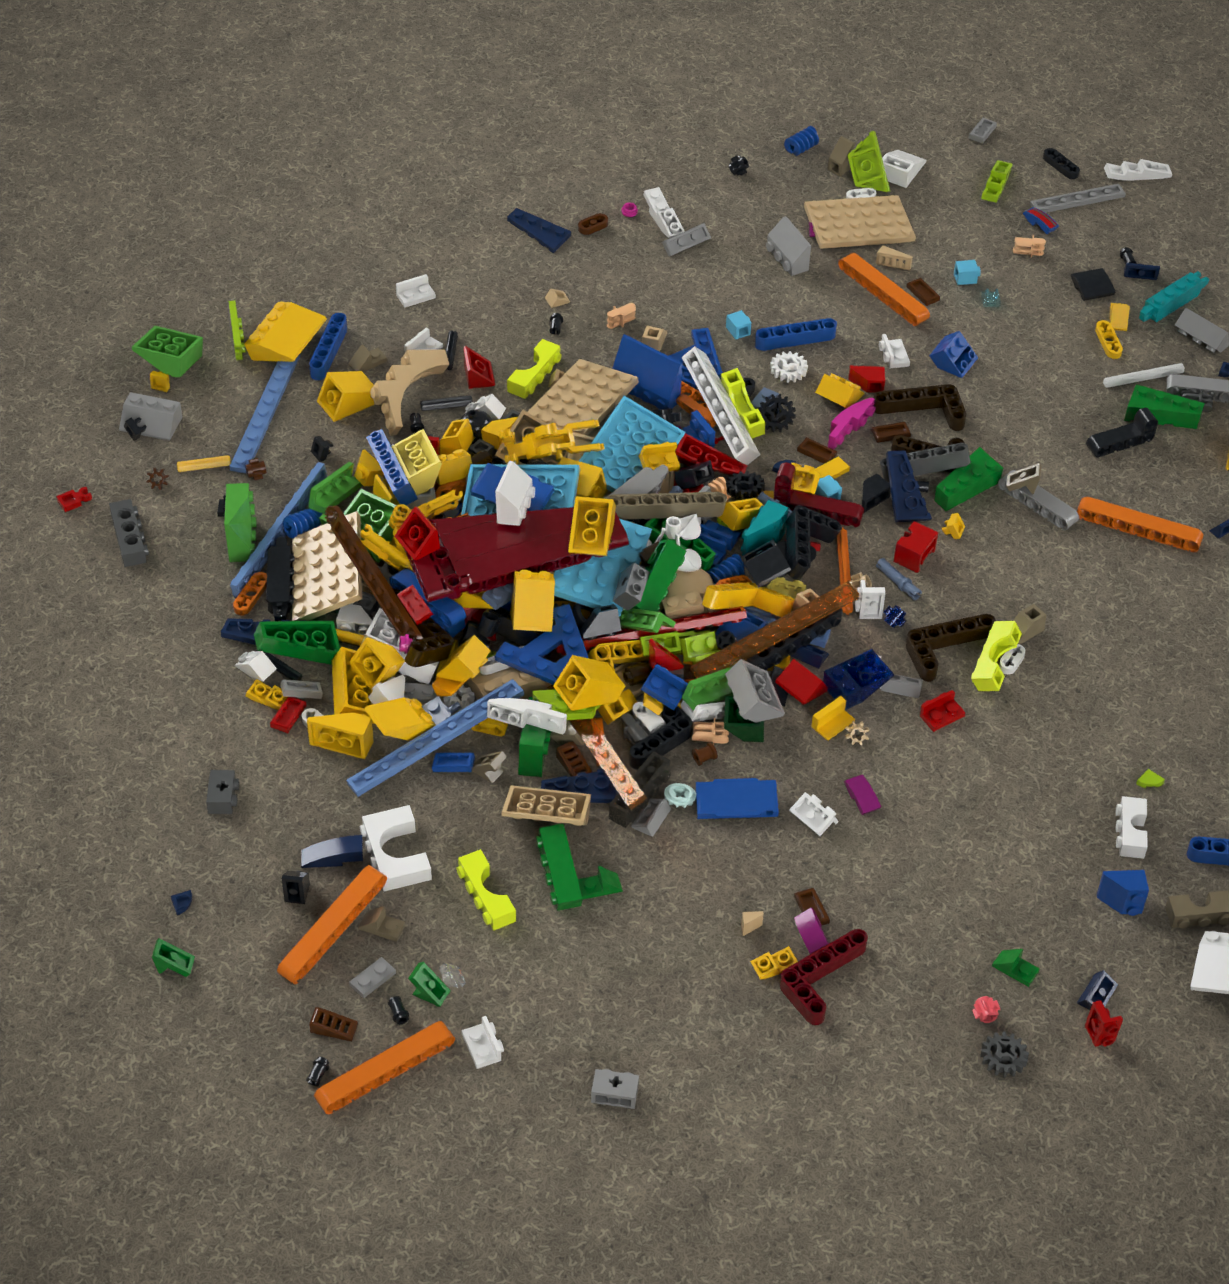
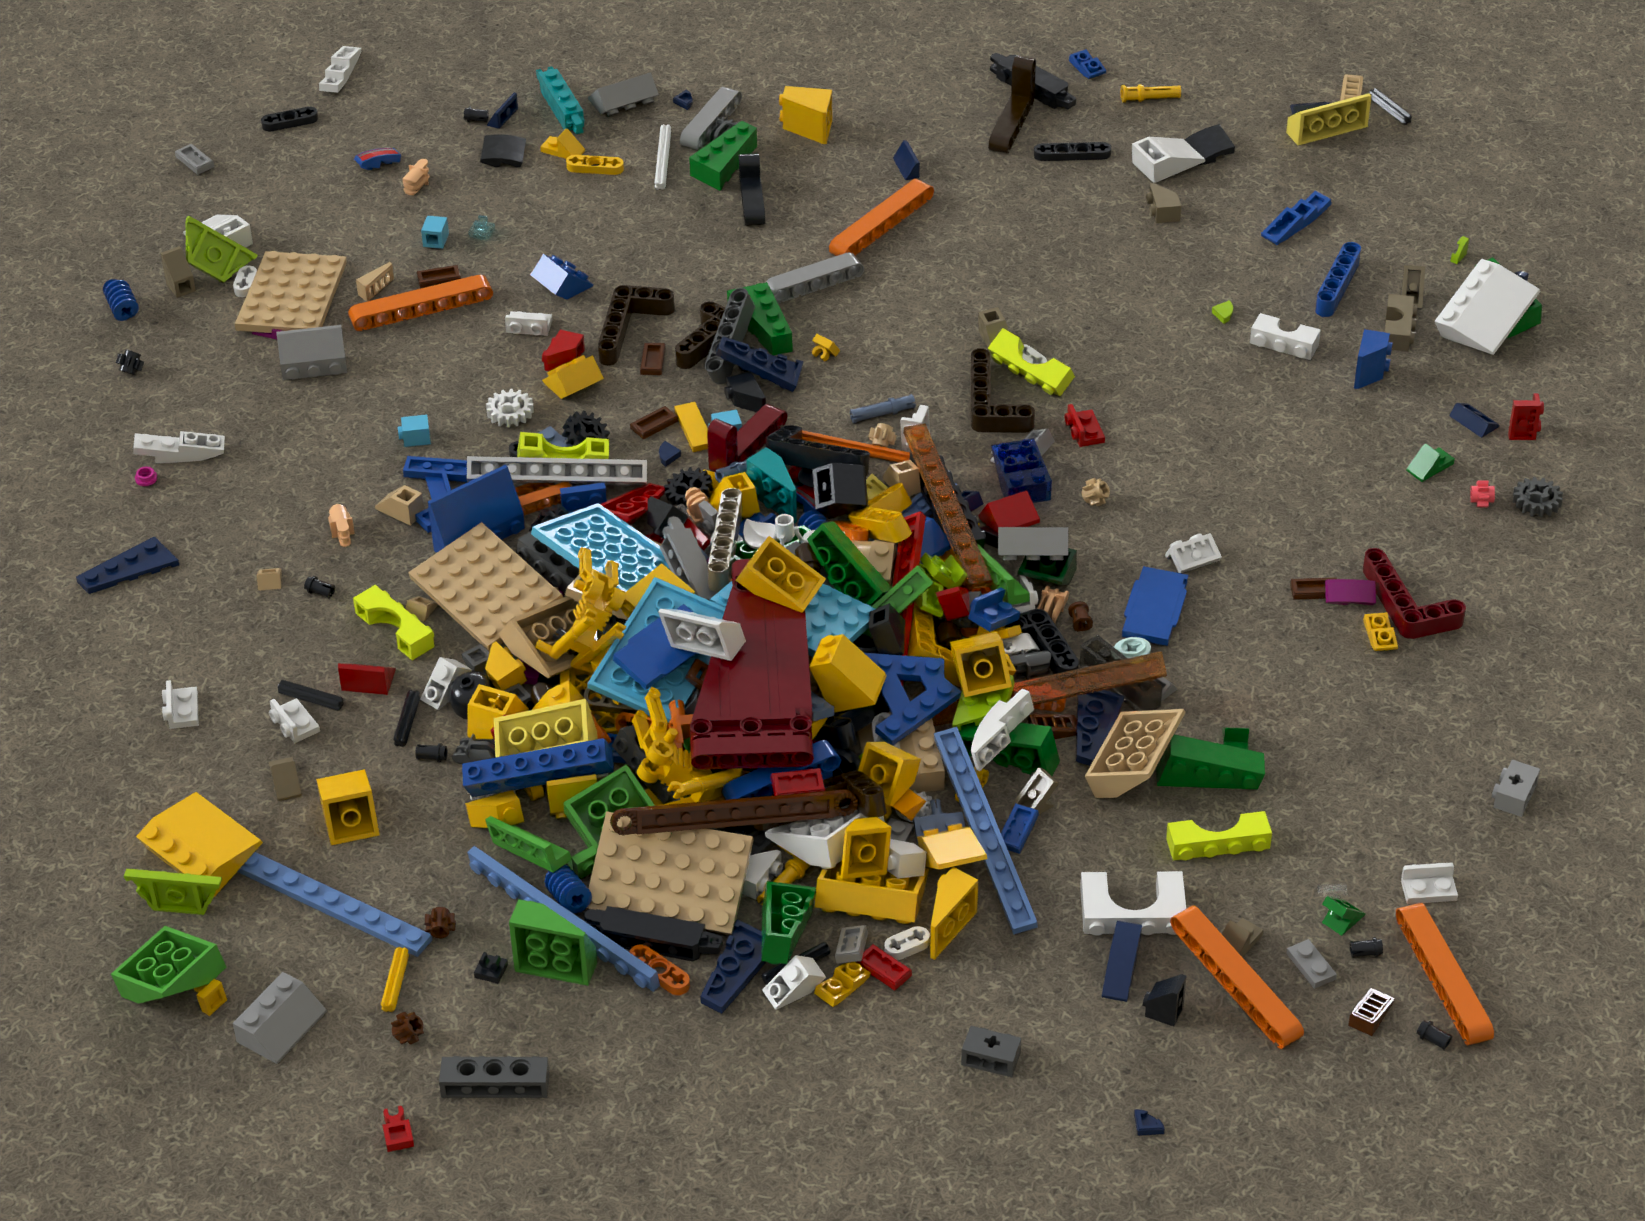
camera: 70 degrees left, 5 degrees down
black tile [124,417,147,441] -> none
green slope [152,938,195,977] -> none
blue beam [309,313,347,381] -> none
black tile [310,436,333,462] -> none
tan arch [371,350,449,436] -> none
red slope [394,506,440,561] -> none
dark pink plate [399,634,412,654] -> none
reddish brown plate [578,213,608,235] -> none
dark grey brick [613,563,650,611] -> none
yellow bracket [639,442,680,472] -> none
light grey tile [662,223,711,257] -> none
black wheel [716,631,737,652] -> none
tan slope [741,911,764,936] -> none
blue beam [755,318,837,351] -> none
yellow bracket [791,463,821,495] -> none
yellow panel [811,696,855,740] -> none
dark pink slope [828,398,876,450] -> none
magenta slope [844,774,881,815] -> none
clear blue gear [884,605,907,628] -> none
red piece [893,521,938,573] -> none
lime slope [981,160,1013,203] -> none
dark tan slope [1006,463,1042,494] -> none
light grey tile [1030,184,1126,213] -> none

